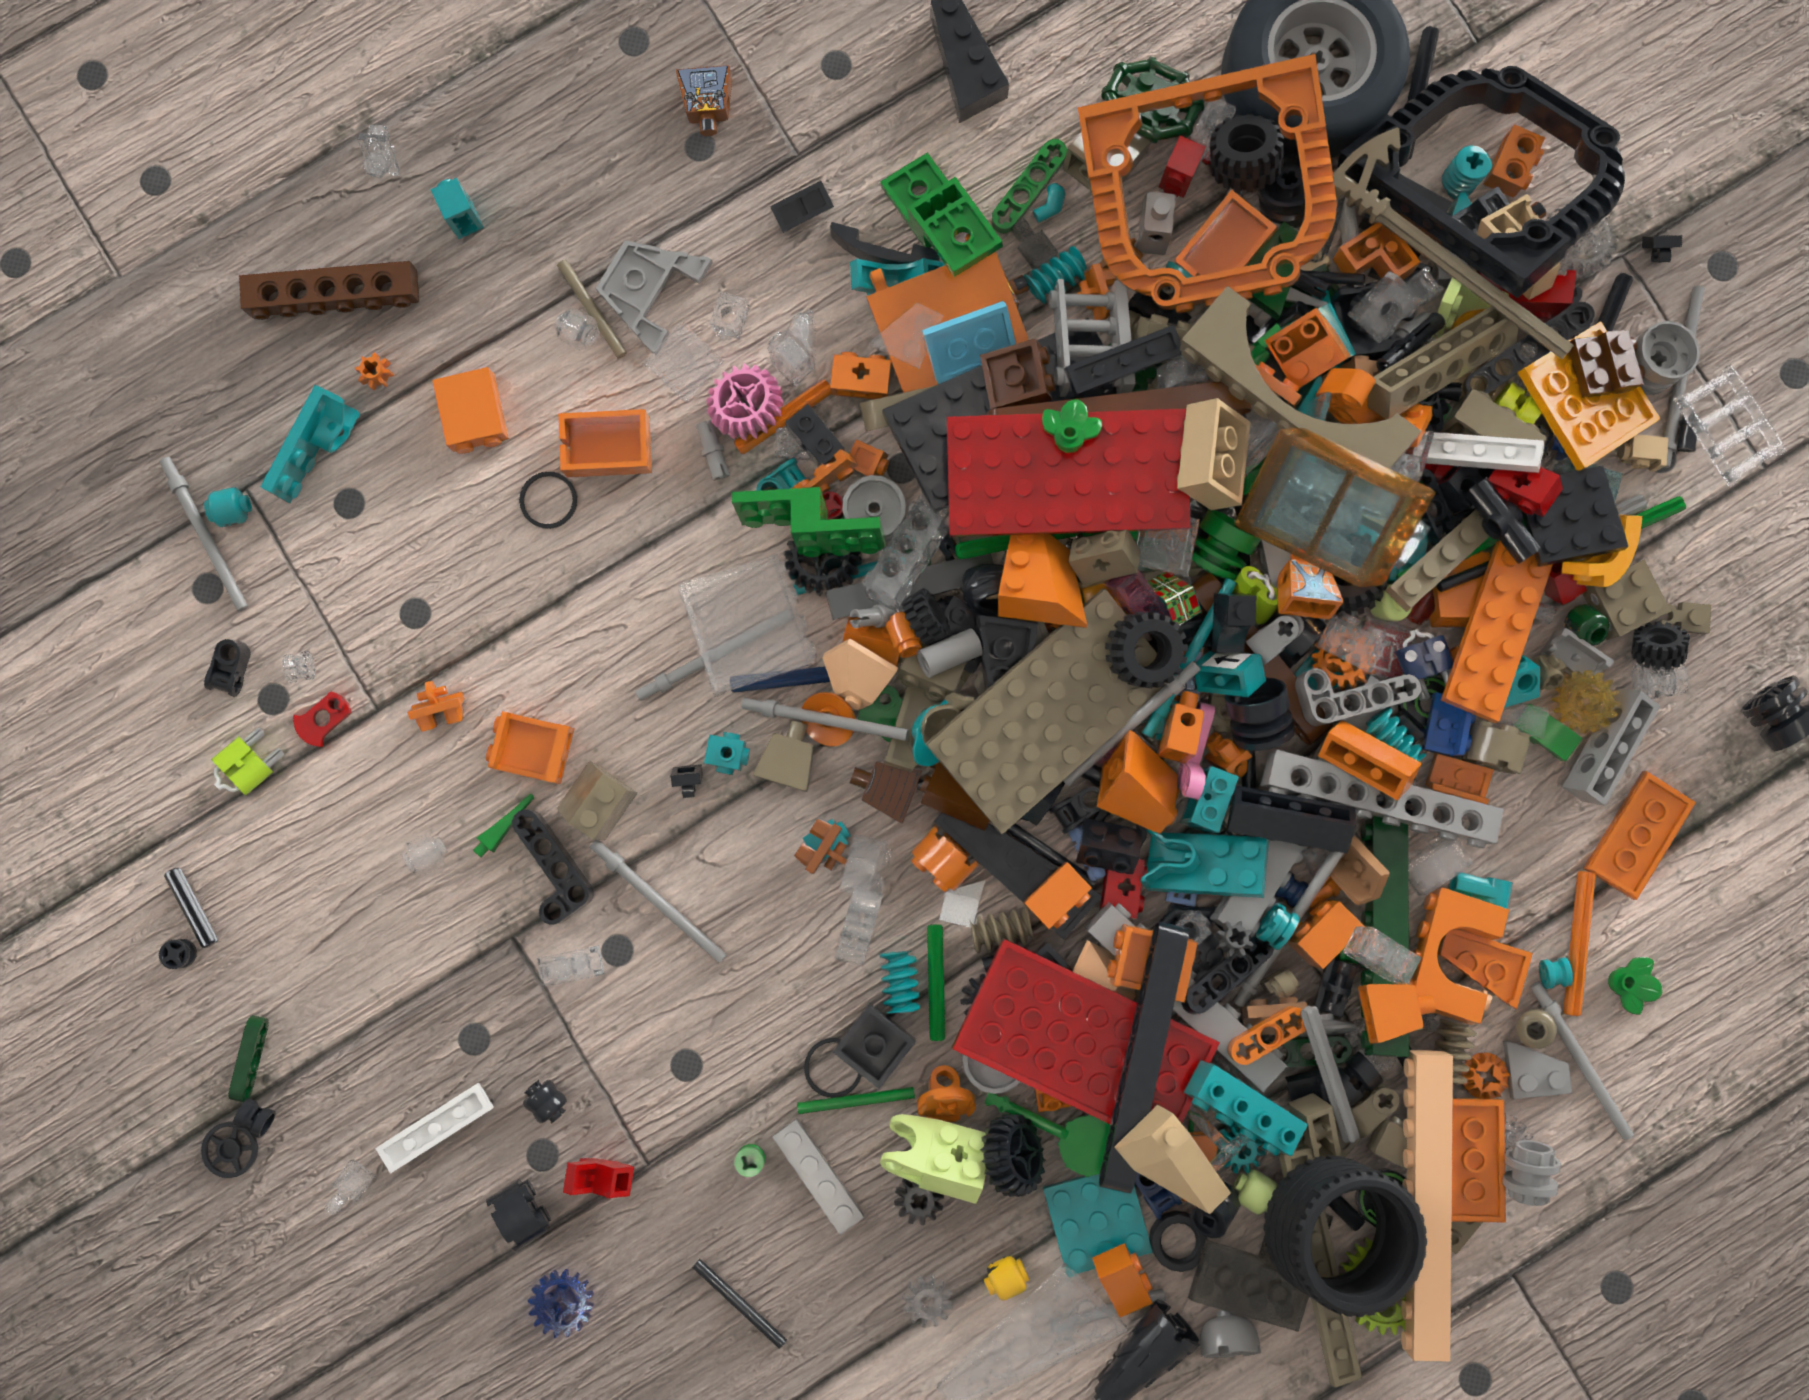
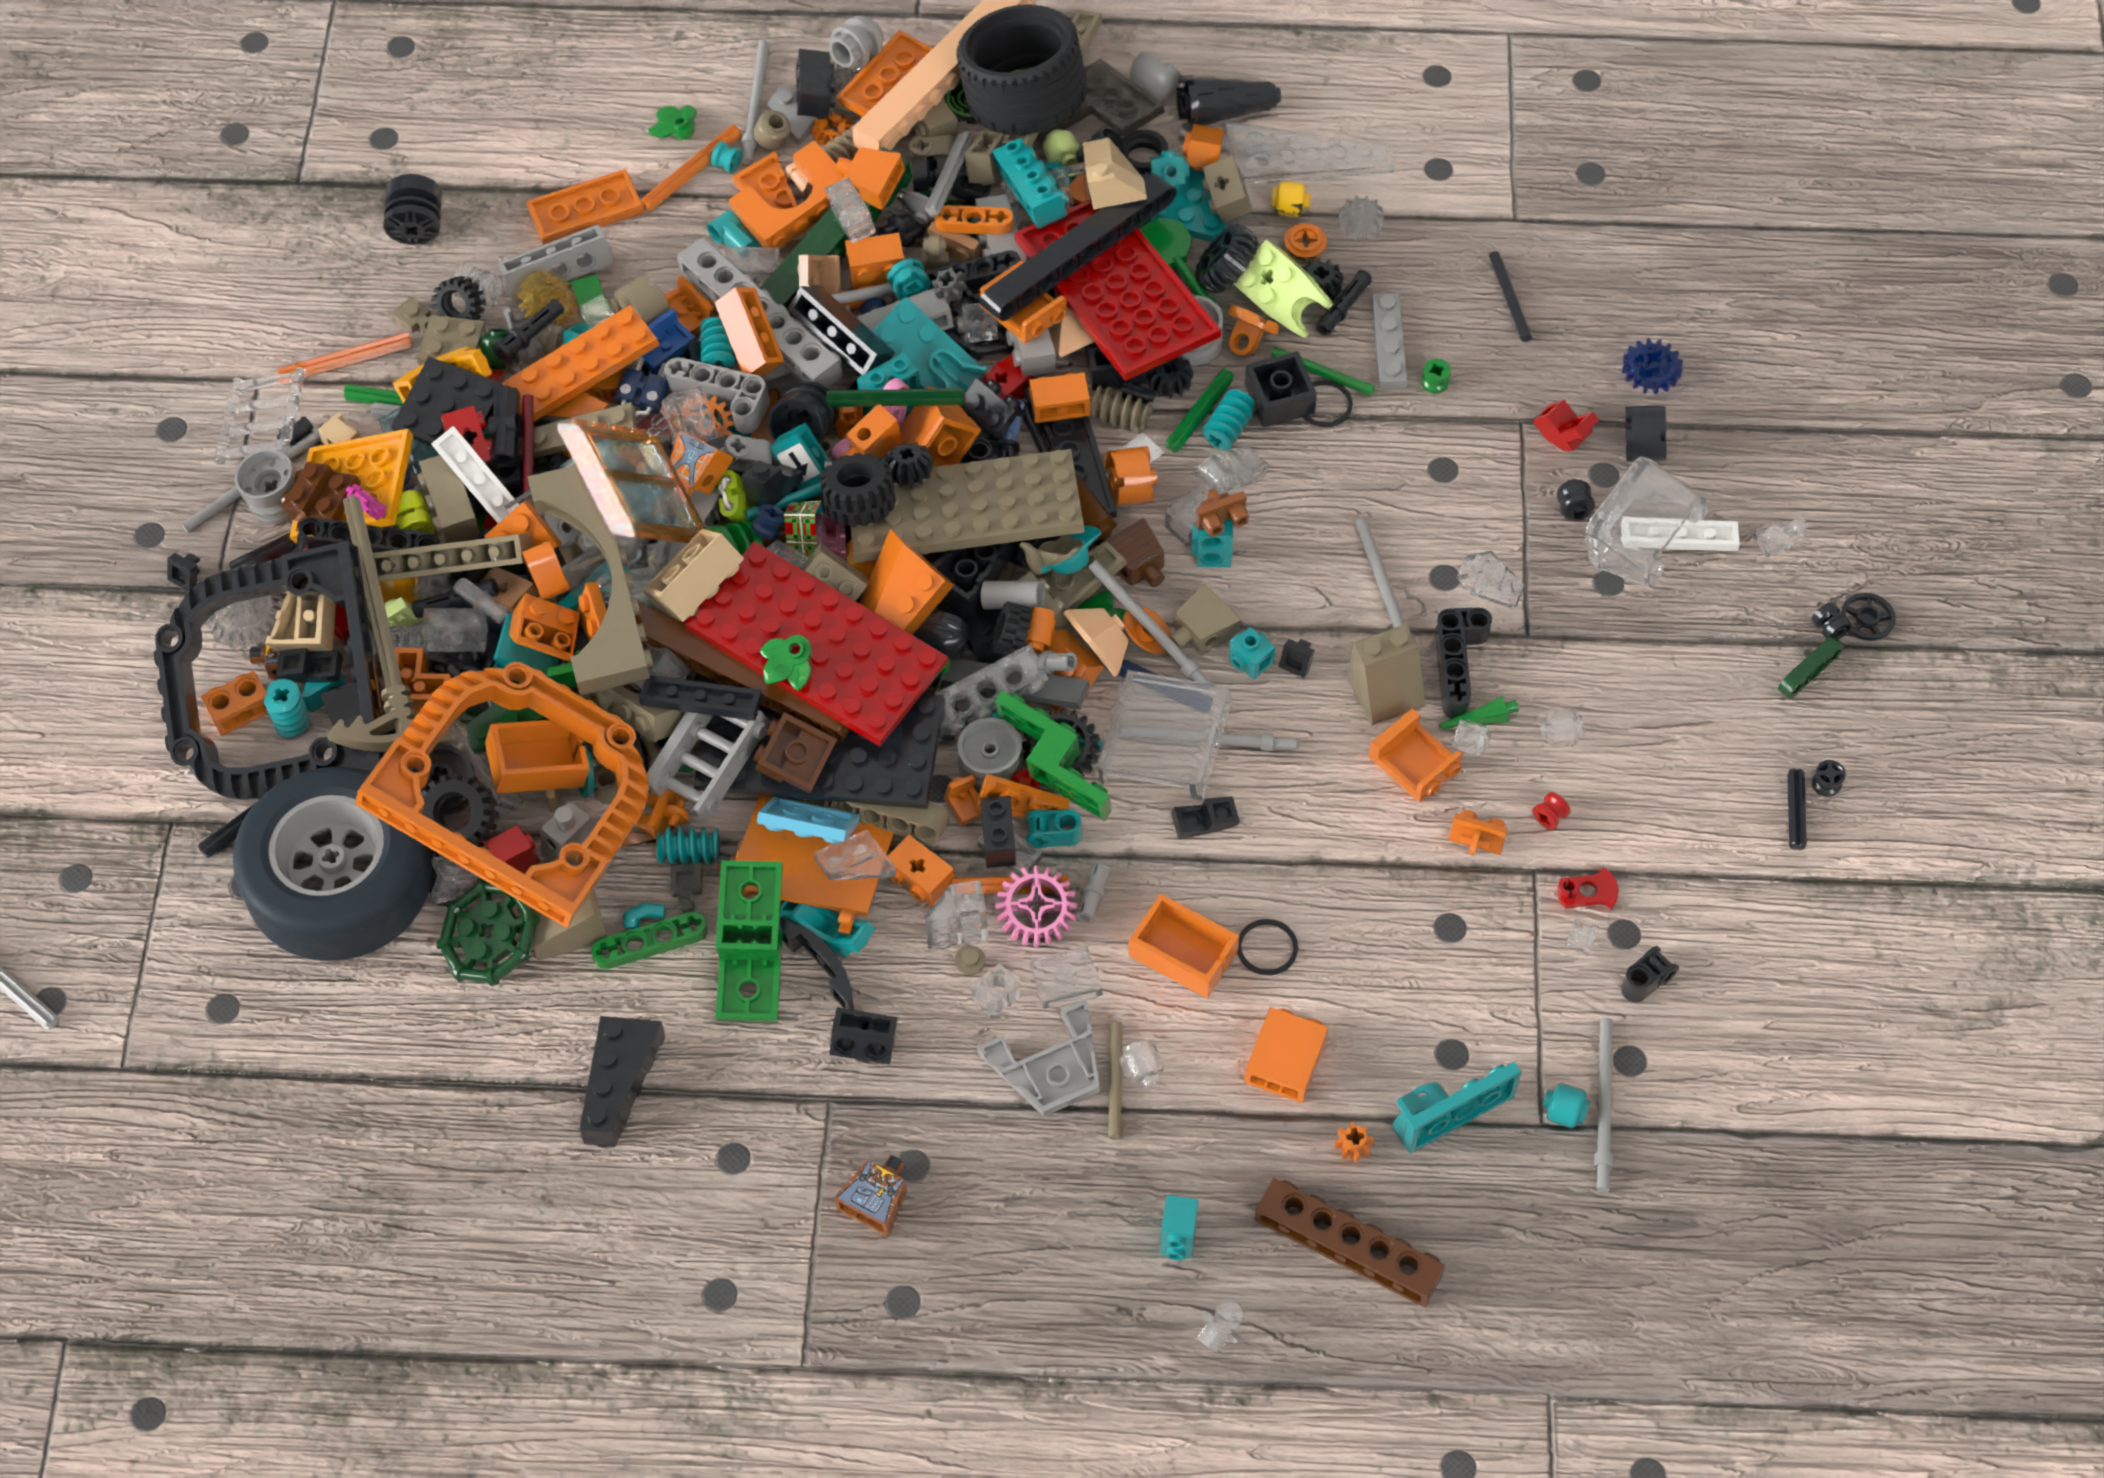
camera: 145 degrees left, 25 degrees down
lime piece [211,728,284,796] -> none
none -> orange axle [278,332,412,383]
none -> dark pink axle [346,484,387,520]
none -> clear axle [453,578,509,624]
none -> black pin [491,299,565,364]
none -> dark red bar [522,394,534,498]
none -> dark blue wheel [751,504,784,540]
none -> black brick [795,48,836,119]
none -> dark green axle [826,388,966,407]
none -> black gear [885,442,933,488]
none -> dark tan plate [955,946,985,975]
none -> teal brick [1149,150,1190,189]
none -> black slope [1171,796,1240,839]
none -> dark tan brick [1202,155,1253,223]
none -> orange gear [1284,223,1327,261]
none -> black pin [1315,270,1372,336]
none -> clear brick [1451,719,1491,757]
none -> red wheel [1532,792,1571,830]
none -> clear windscreen [1585,456,1708,587]

